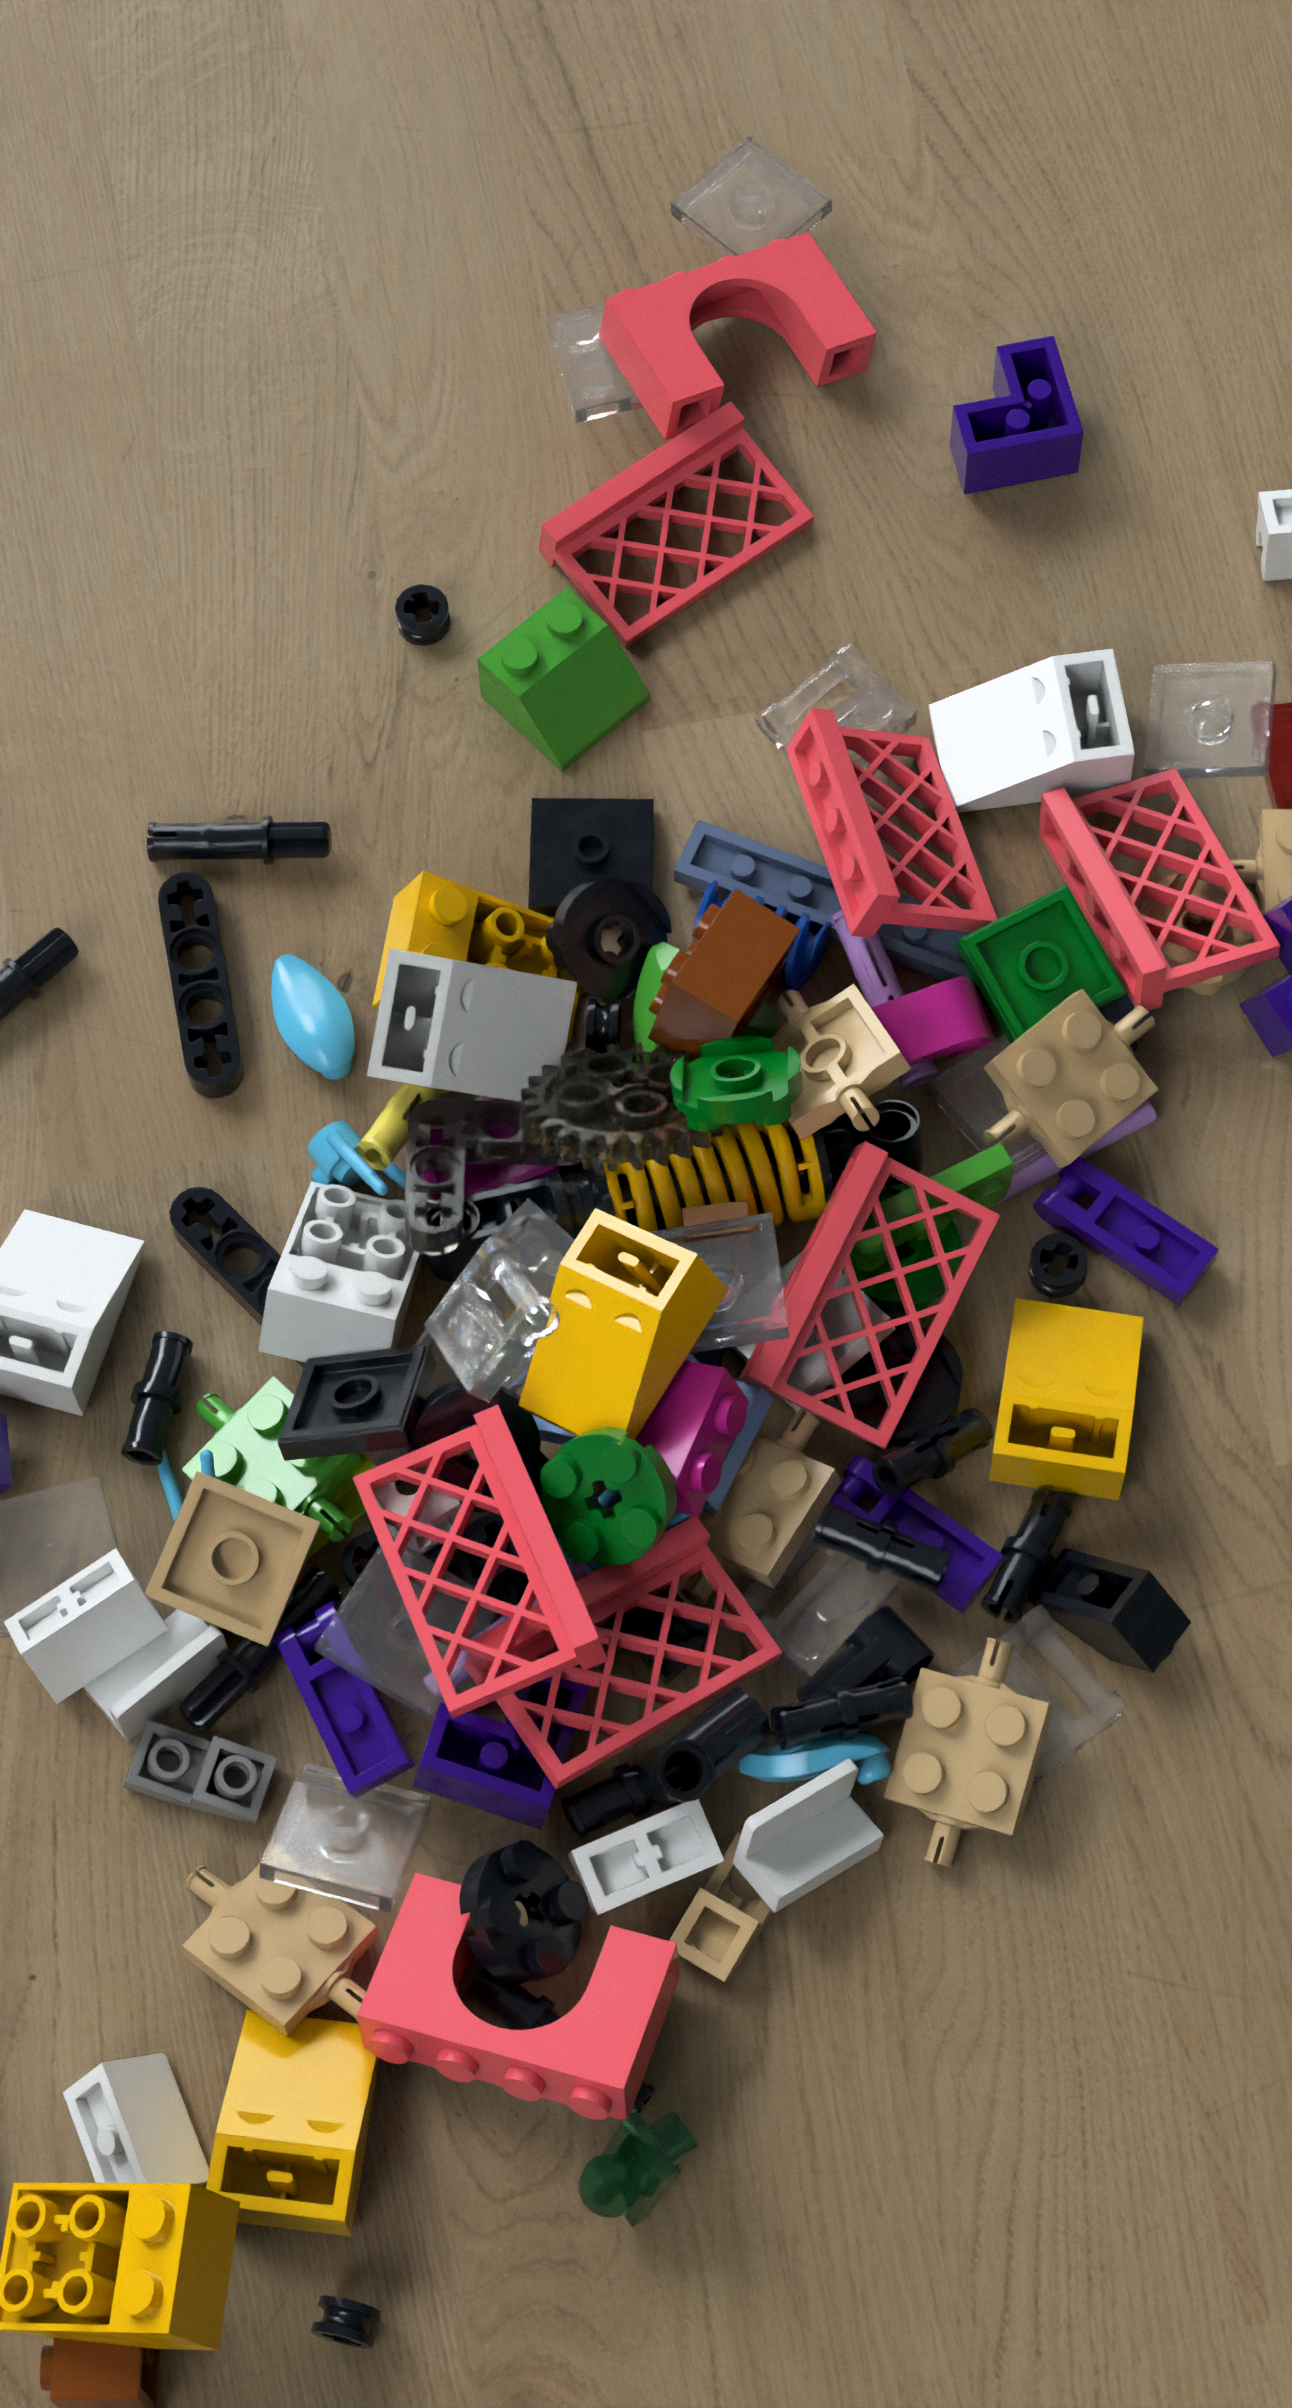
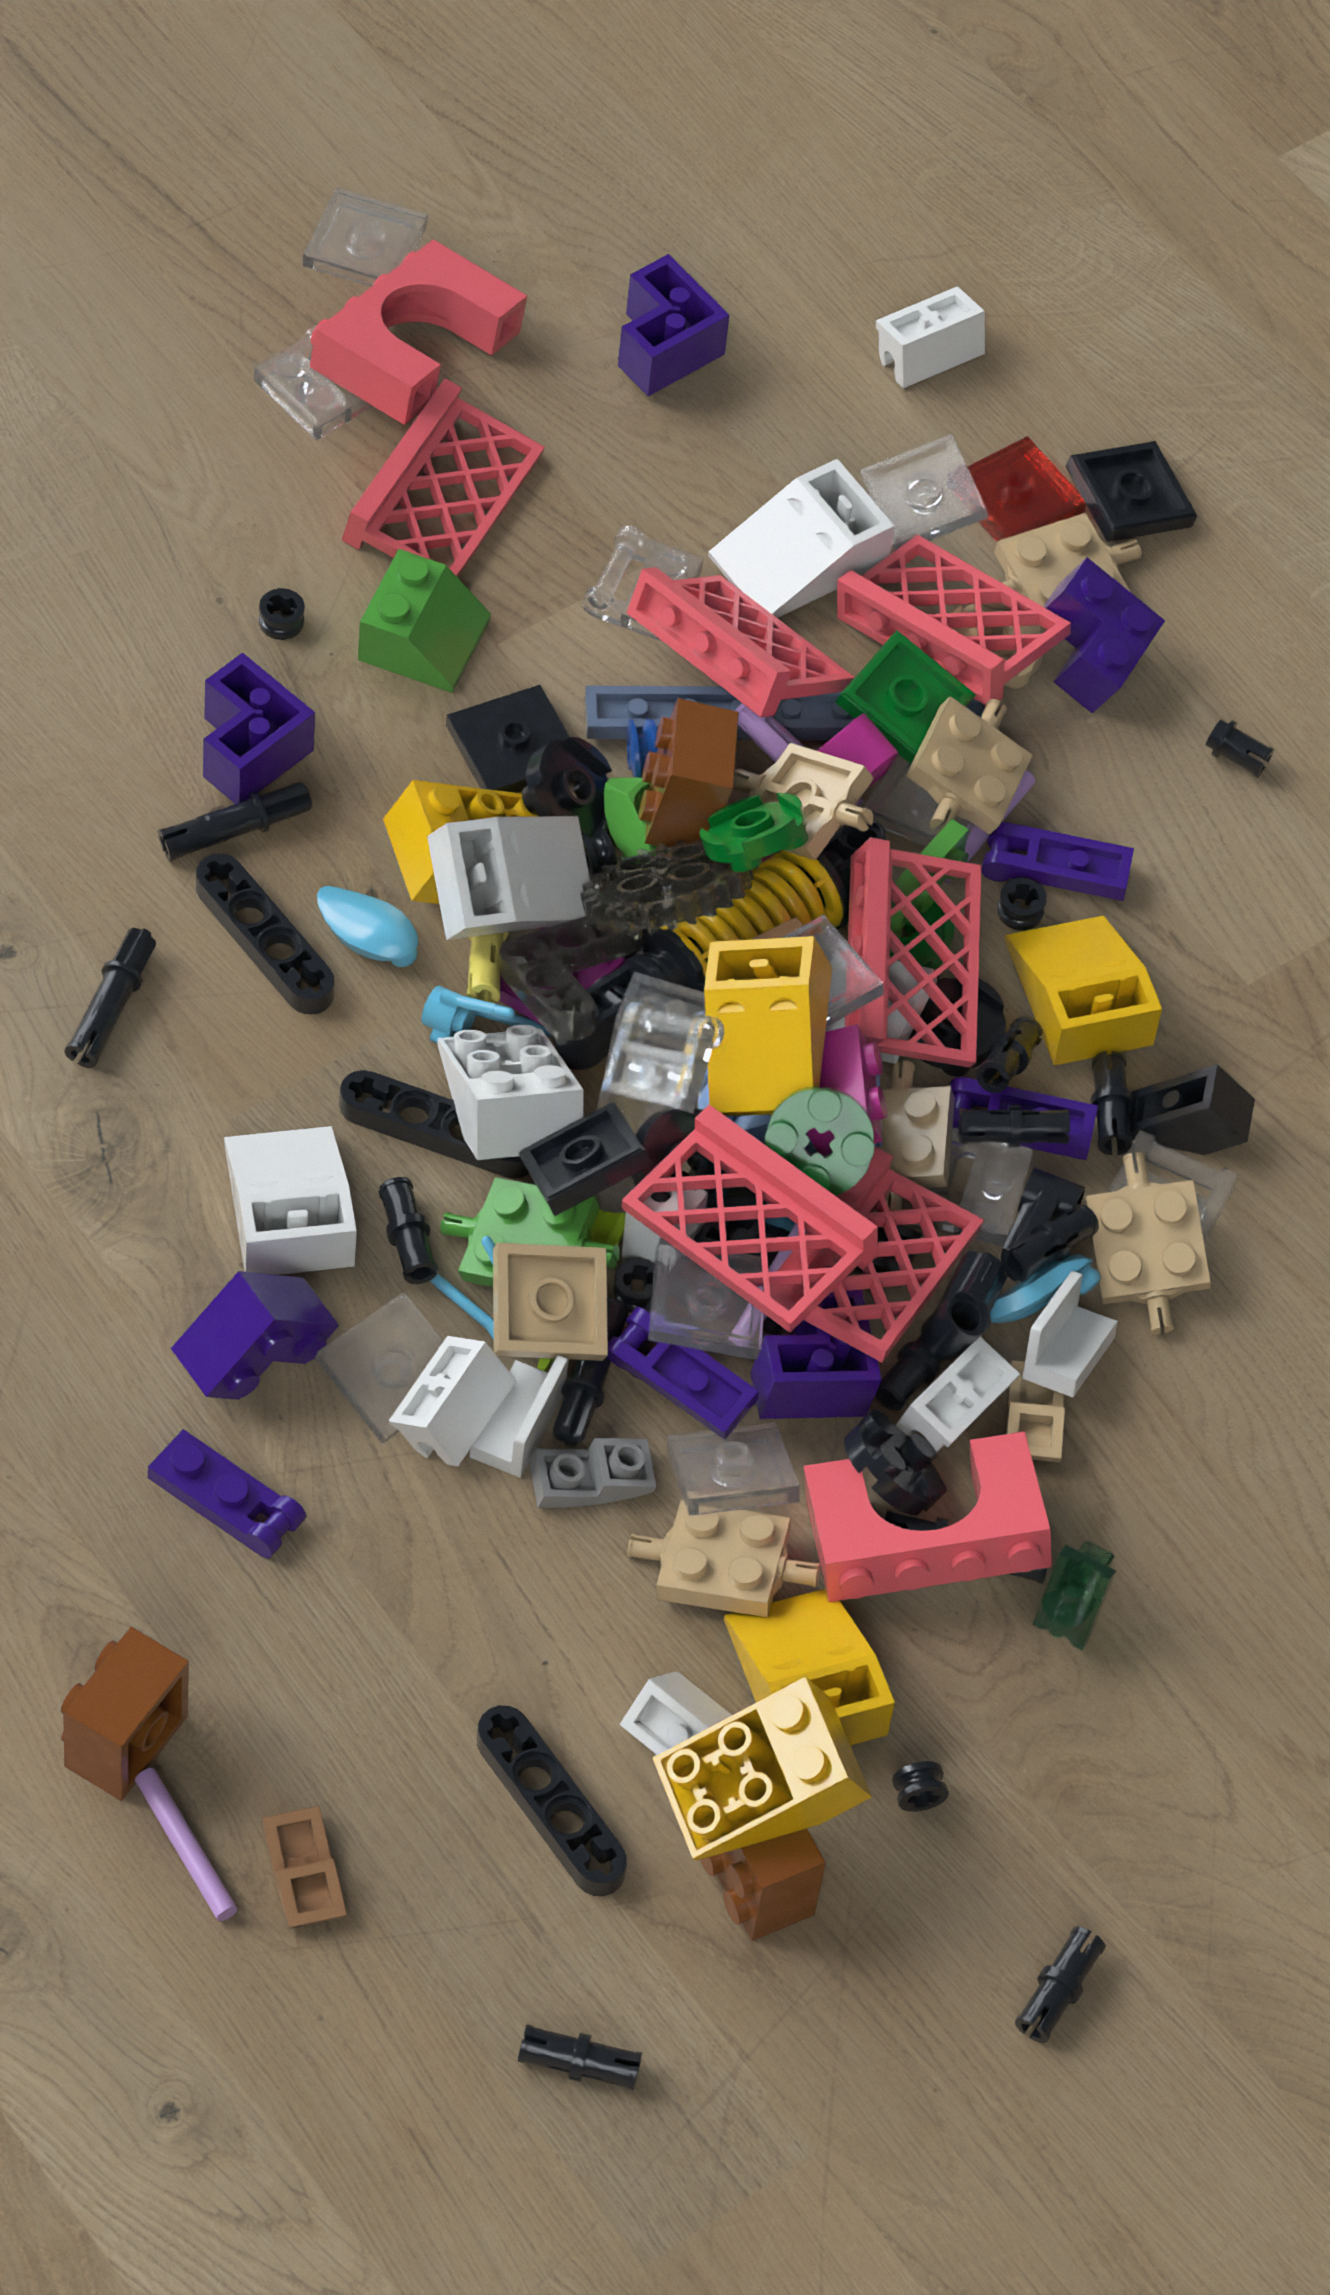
camera: 35 degrees left, 10 degrees down
none -> dark purple brick [203,652,315,804]

